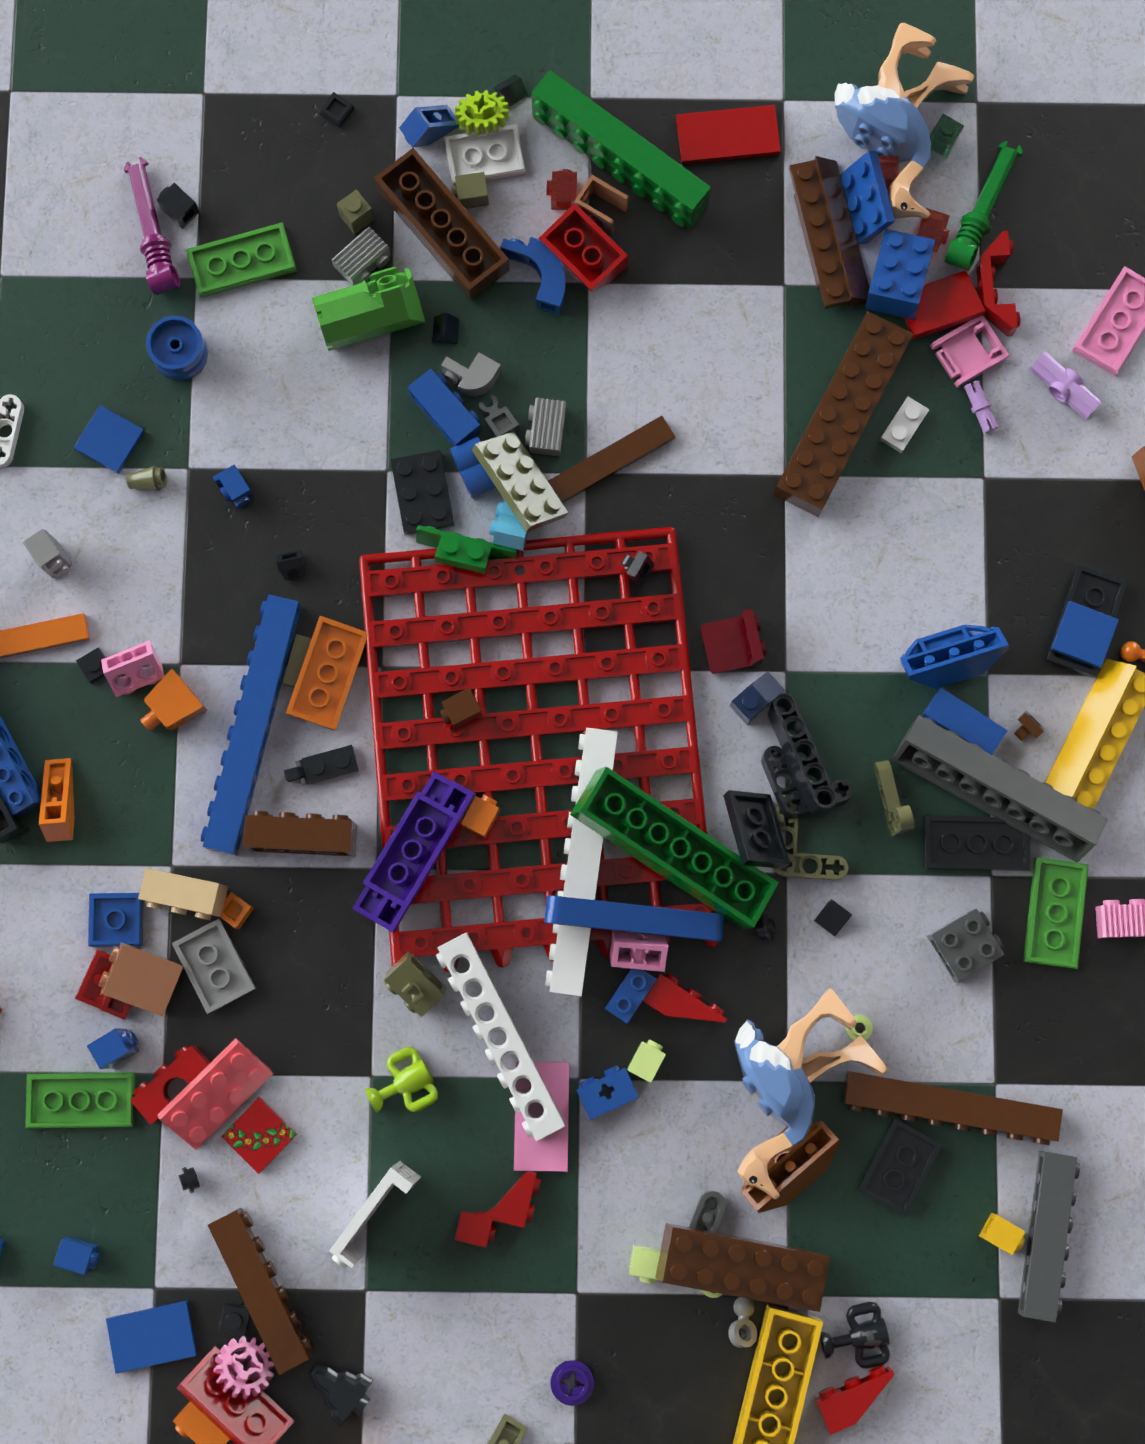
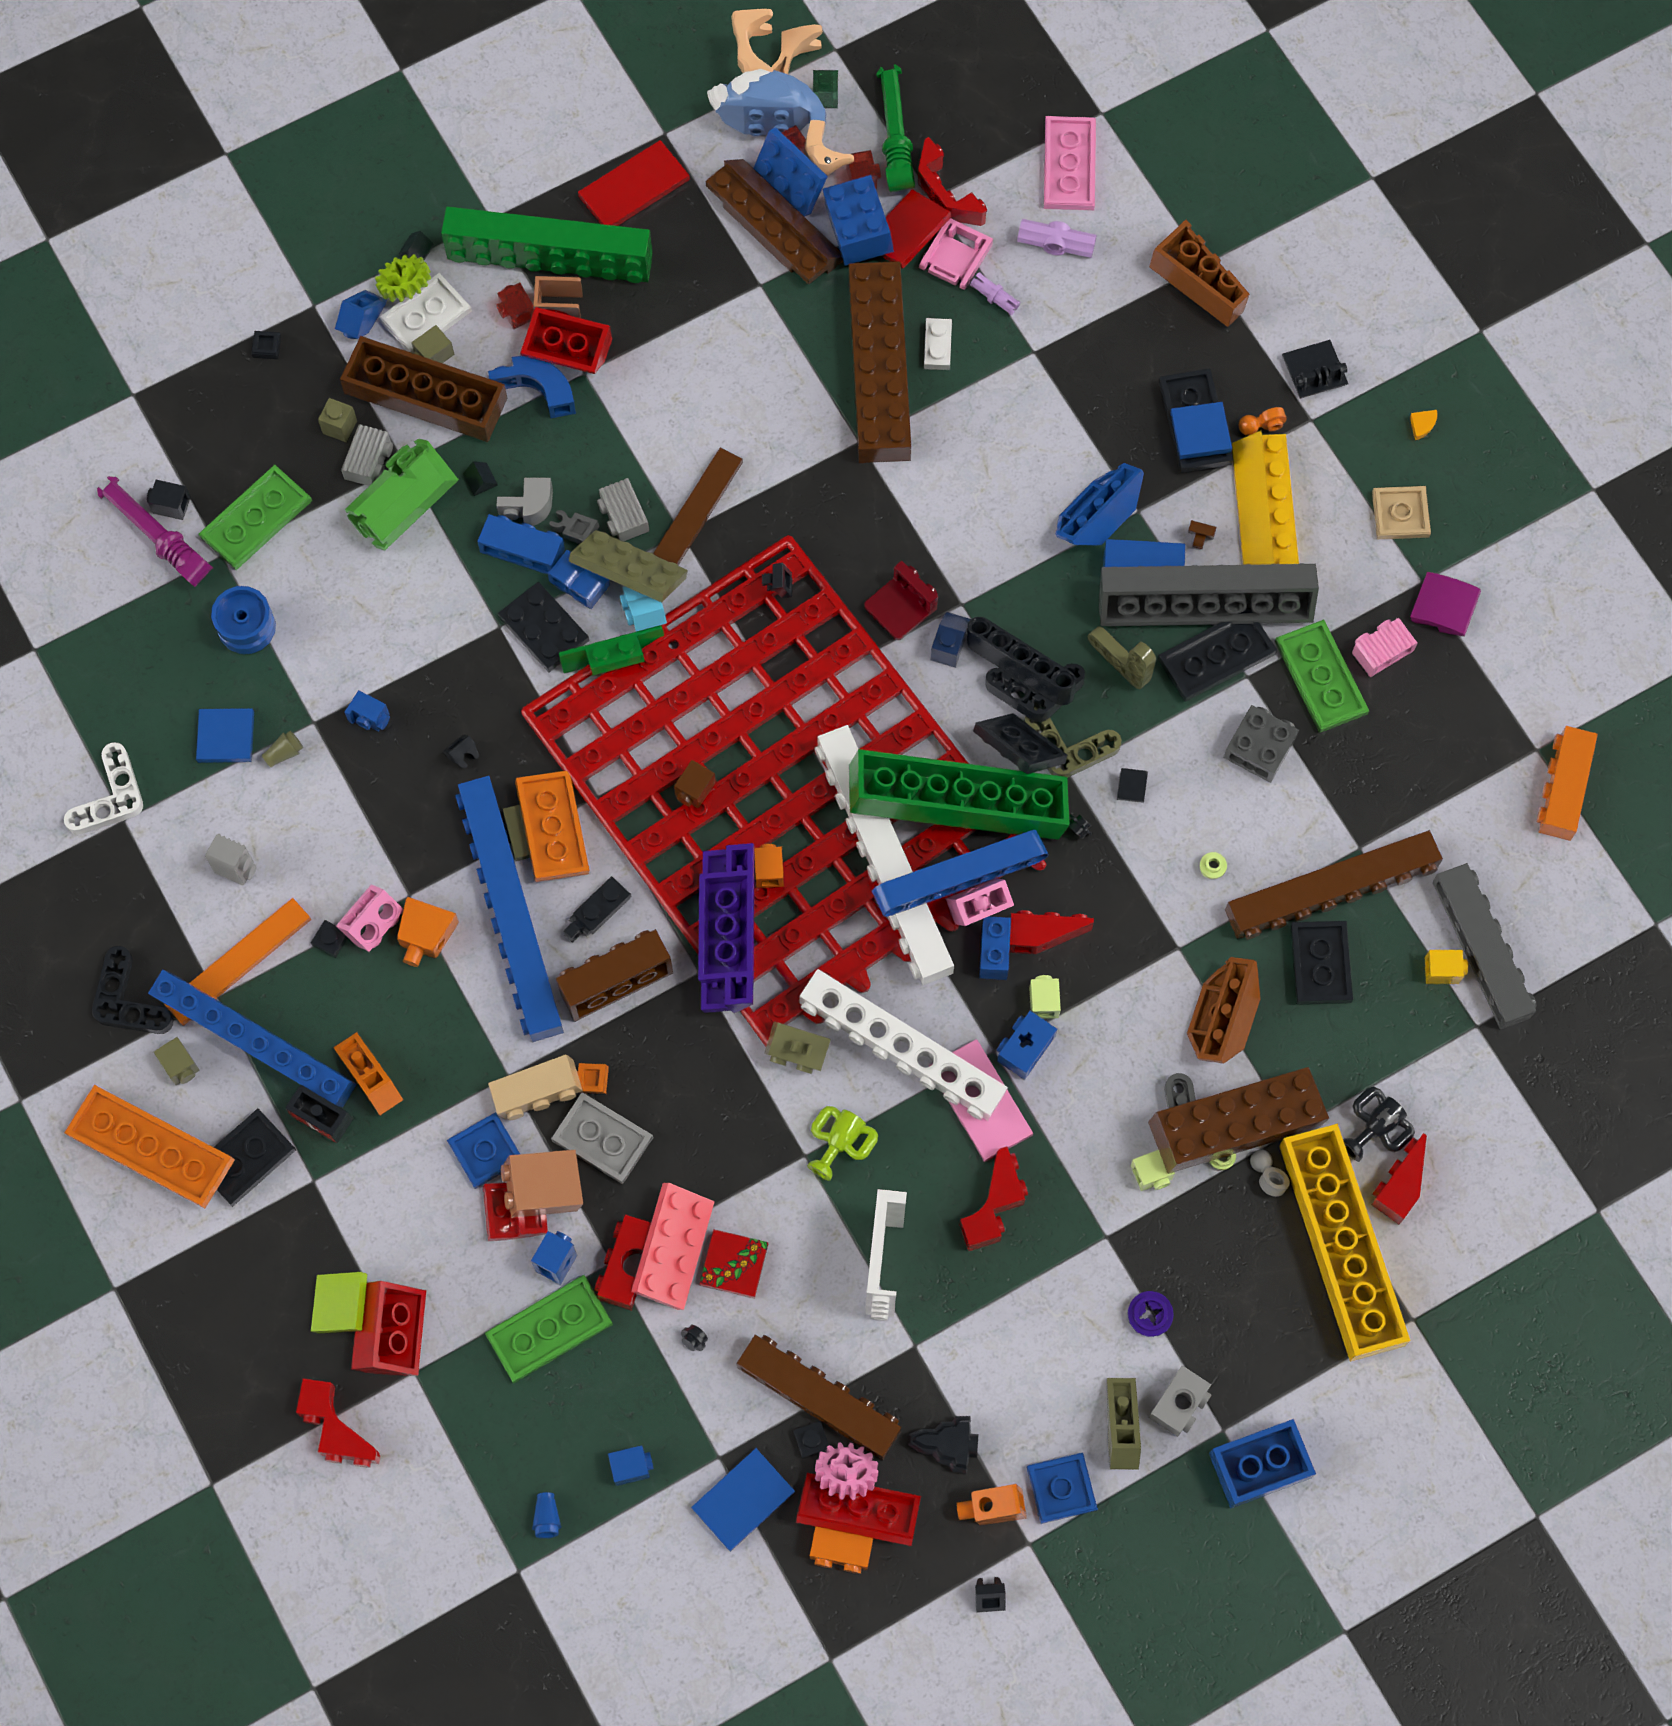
camera: 30 degrees left, 10 degrees down
animal [734,988,888,1199] -> none

